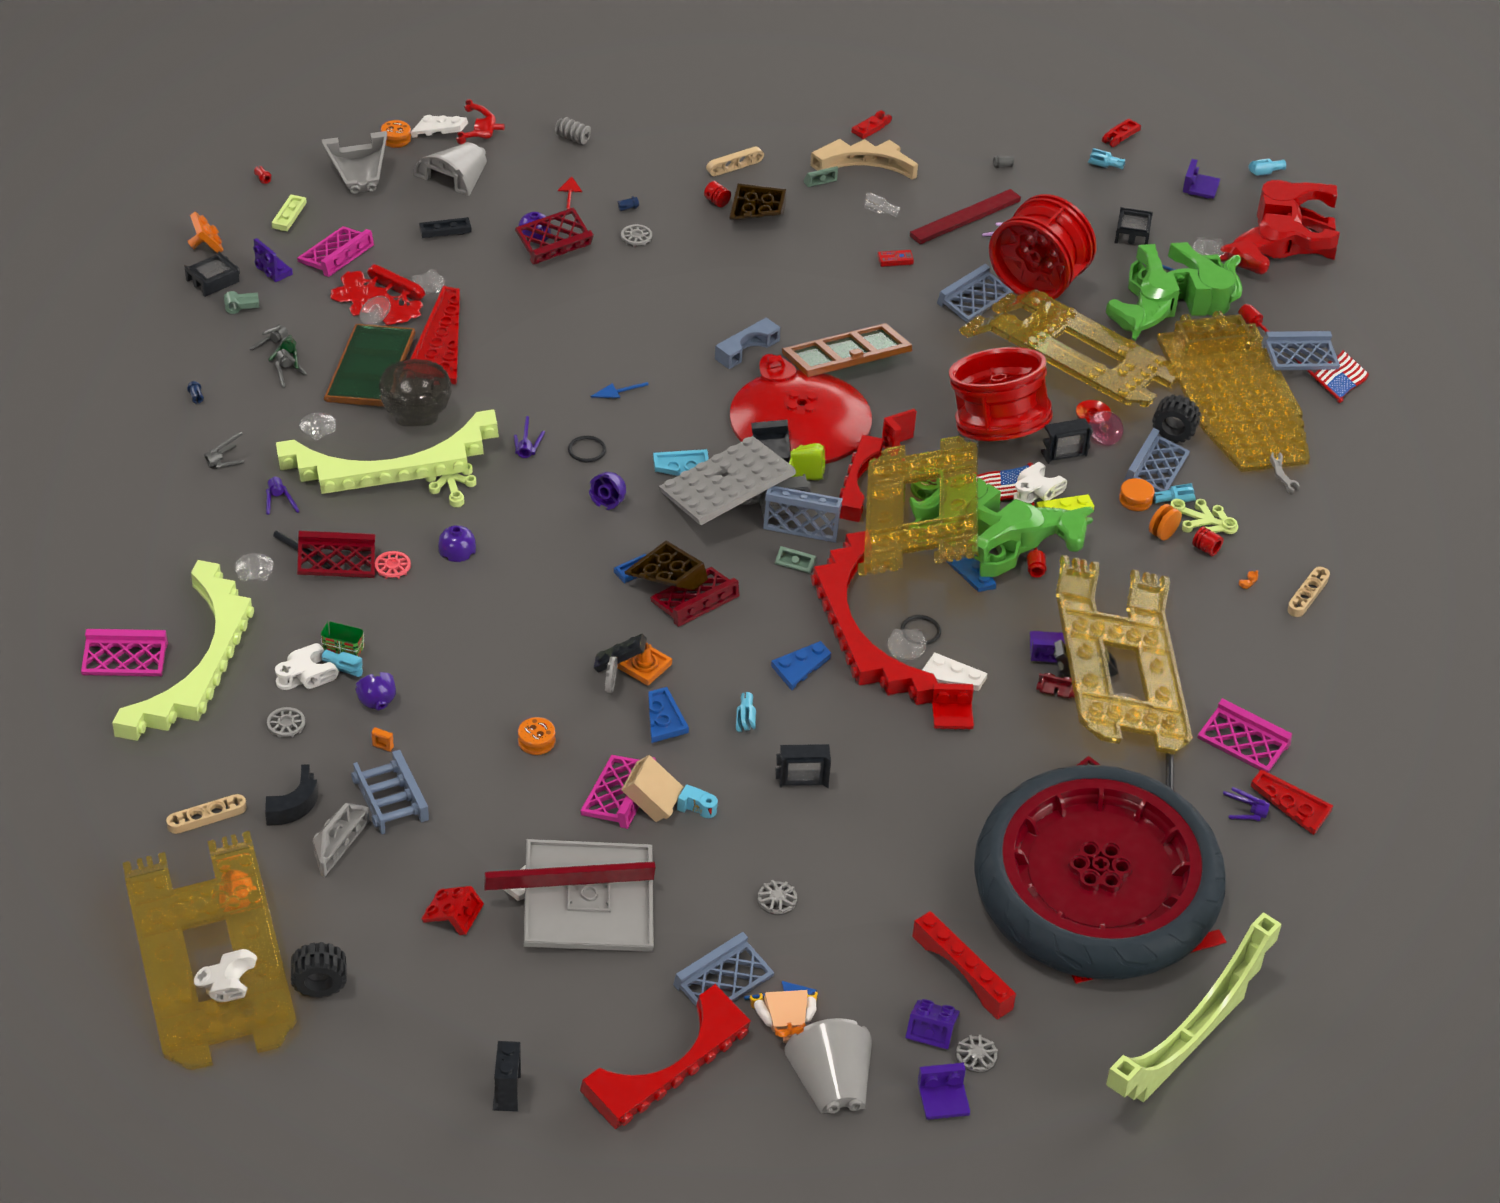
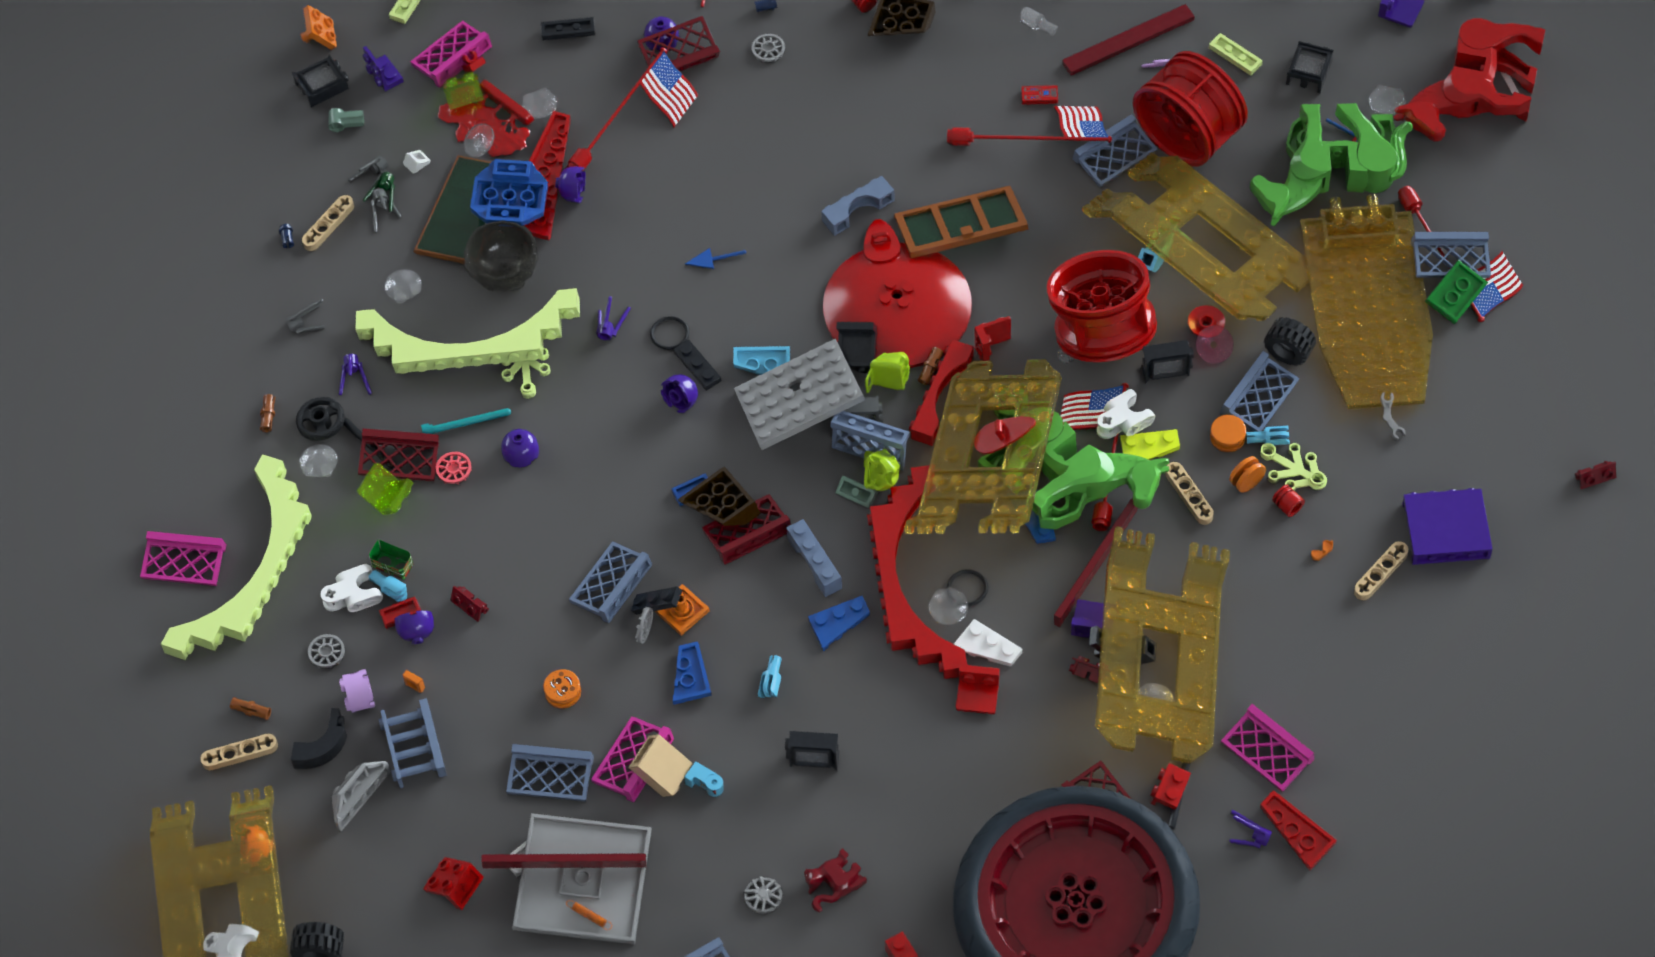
camera: 15 degrees right, 15 degrees up
none -> dark orange pin [230,697,271,720]
none -> dark orange pin [260,394,276,432]
none -> black wheel [296,397,345,441]
none -> tan beam [302,195,354,251]
none -> lavender brick [339,669,375,713]
none -> clear neon green bracket [357,463,414,515]
none -> red tile [379,596,421,629]
none -> white slope [403,150,431,174]
none -> teal piece [421,408,511,434]
none -> clear neon green bracket [443,72,484,109]
none -> dark red hinge [450,586,489,622]
none -> red tile [462,51,486,72]
none -> blue piece [470,159,548,226]
none -> sand blue fence [506,744,594,802]
none -> dark purple cylinder [555,166,586,203]
none -> orange piece [566,900,612,930]
none -> flag [567,47,698,171]
none -> sand blue fence [569,541,652,623]
none -> black plate [674,340,721,391]
none -> sand blue arch [786,519,842,597]
none -> dark red animal [804,848,867,913]
none -> lime piece [864,448,900,491]
none -> dark orange pin [918,347,944,385]
none -> flag [947,106,1112,146]
none -> red shield [974,416,1036,454]
none -> dark red tile [1054,498,1138,627]
none -> red bracket [1150,763,1191,810]
none -> tan beam [1166,462,1213,525]
none -> dark purple panel [1402,488,1493,565]
none -> green tile [1425,260,1488,325]
none -> dark red hinge [1575,461,1617,490]

